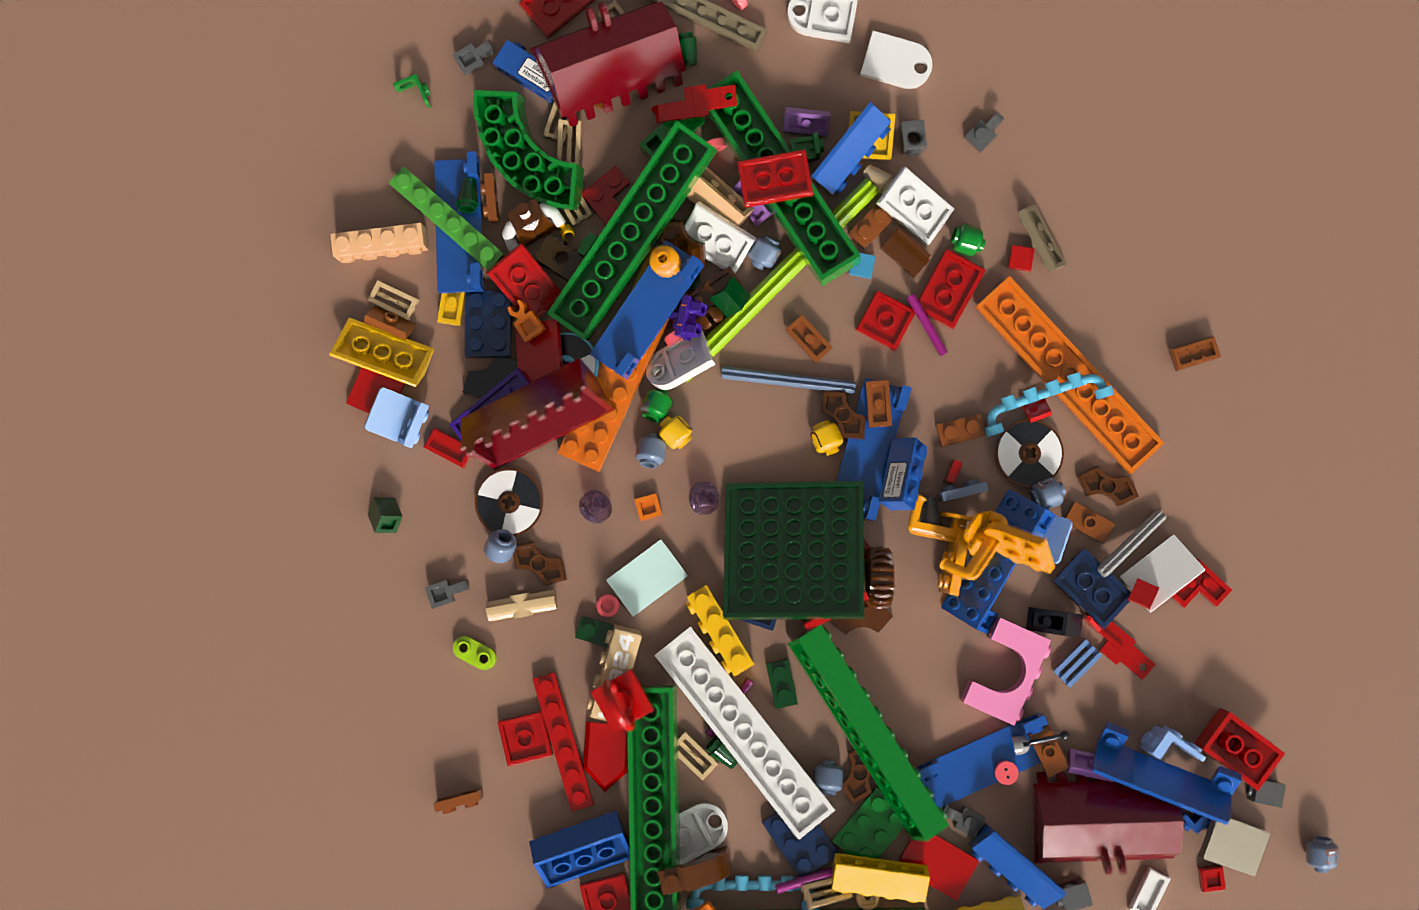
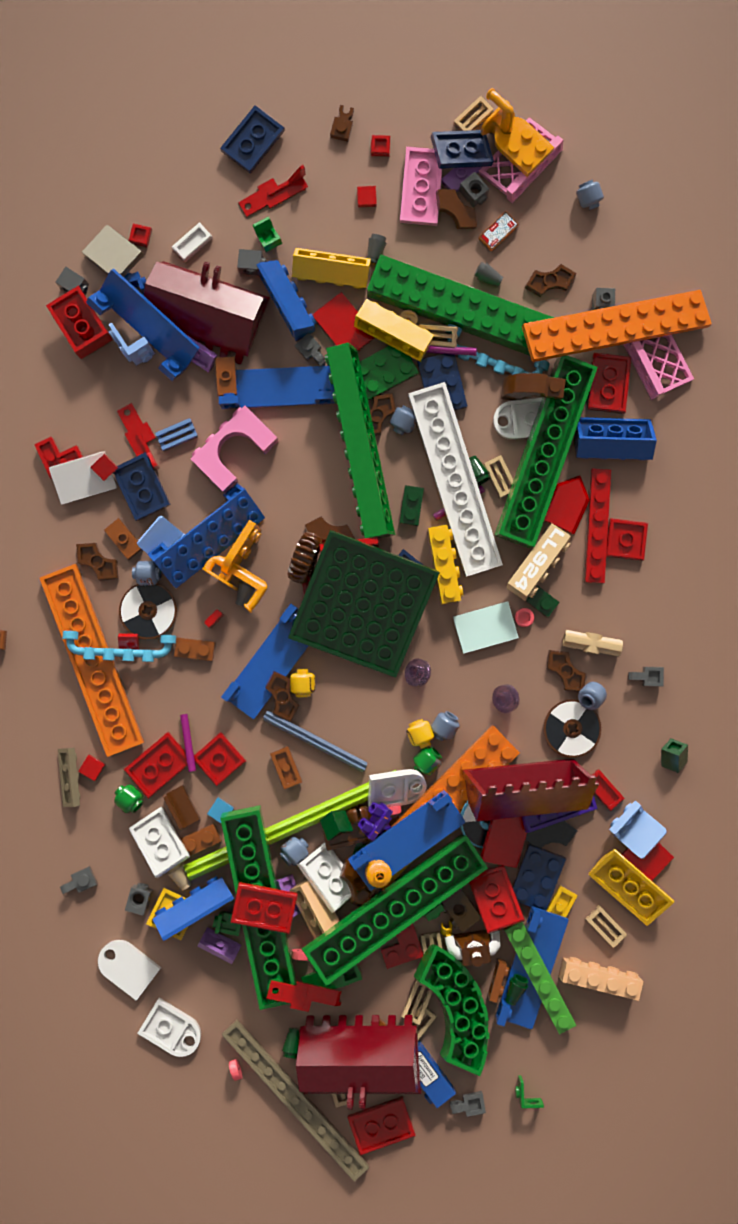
camera: 165 degrees left, 0 degrees up
dark orange plate [364,306,416,340] -> none
dark orange plate [433,788,484,814] -> none
lime plate [453,636,497,670] -> none
orange plate [508,300,546,343] -> none
red tile [590,668,654,733] -> none
orange tile [634,493,662,521] -> none
dark orange plate [865,380,892,428] -> none
blue brick [879,437,927,510] -> none
sand blue plate [937,479,989,502] -> none
light orange plate [939,510,1055,580] -> none
coral tile [994,760,1018,785] -> none
hinge [1012,731,1069,756] -> none
black slope [1026,607,1083,637] -> none
light grey axle [1097,510,1166,577] -> none
sand blue head [1306,836,1339,873] -> none

